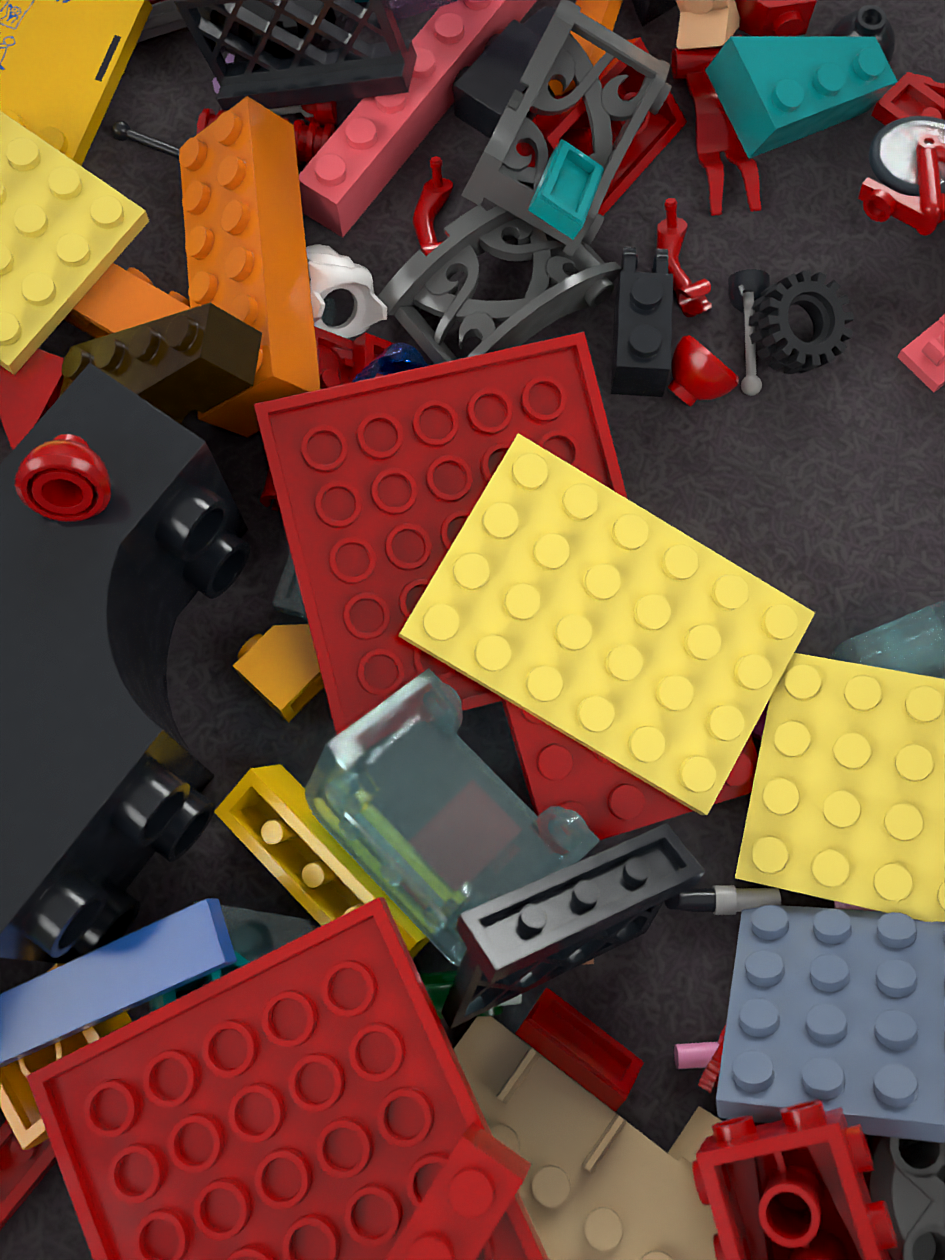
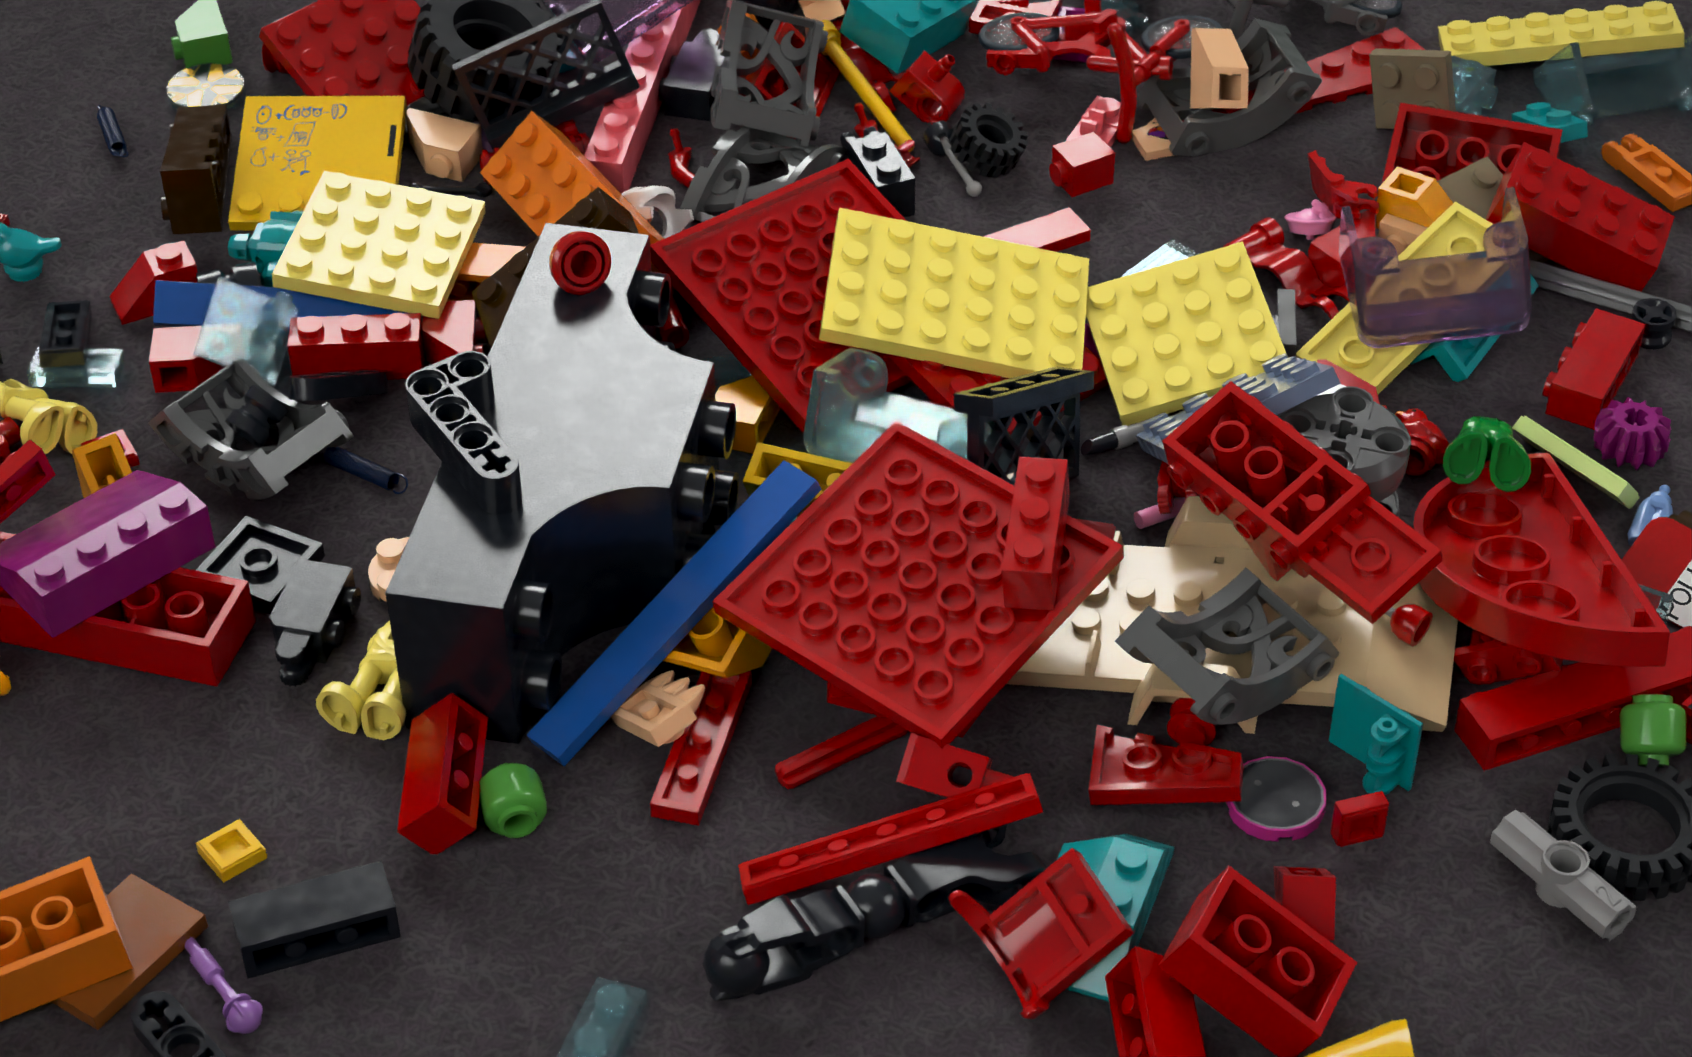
camera: 25 degrees left, 30 degrees down
teal tile [528,139,604,240] -> none
red brick [667,335,739,407] -> none
none -> light nougat slope [406,108,483,182]
none -> yellow piece [820,20,915,152]
none -> red piece [889,51,965,124]
none -> tile [983,207,1091,252]
none -> red brick [1049,132,1115,197]

